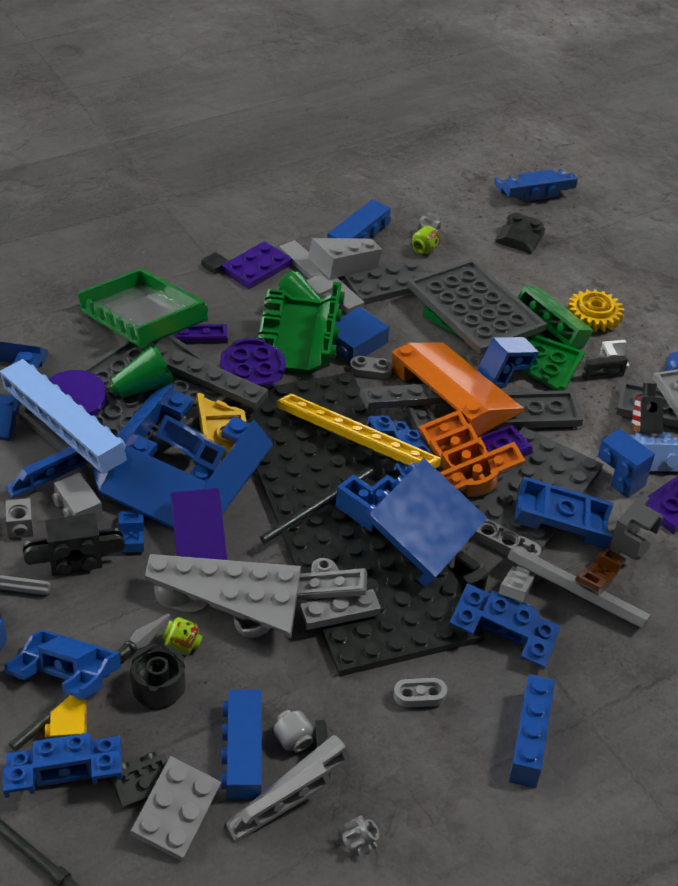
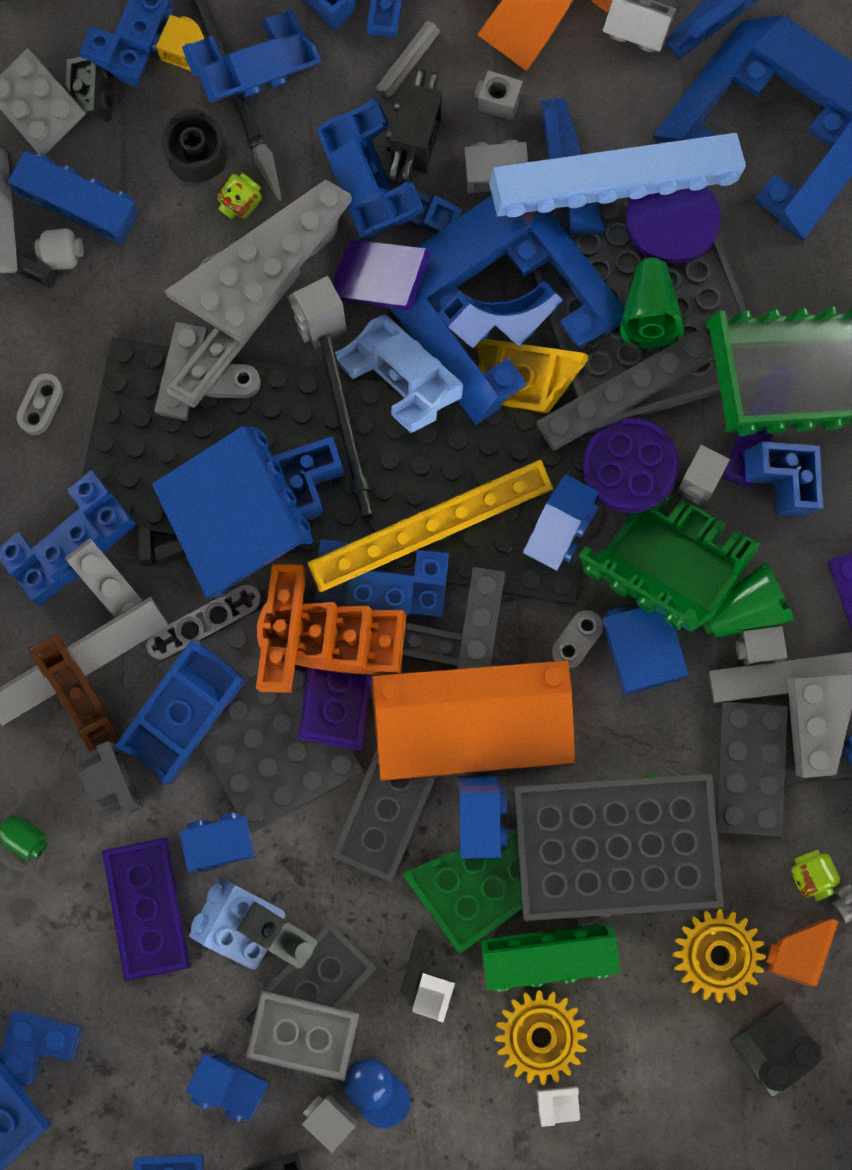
camera: 125 degrees right, 35 degrees up
none -> light grey wedge [286,276,347,350]
none -> blue bracket [316,99,424,240]
none -> light blue bracket [335,314,463,433]
none -> brick [523,474,599,570]
none -> white panel [537,1086,580,1127]
none -> yellow gear [672,909,766,1003]
none -> light grey brick [676,445,730,507]
none -> blue brick [744,442,823,517]
none -> orange slope [765,919,839,986]

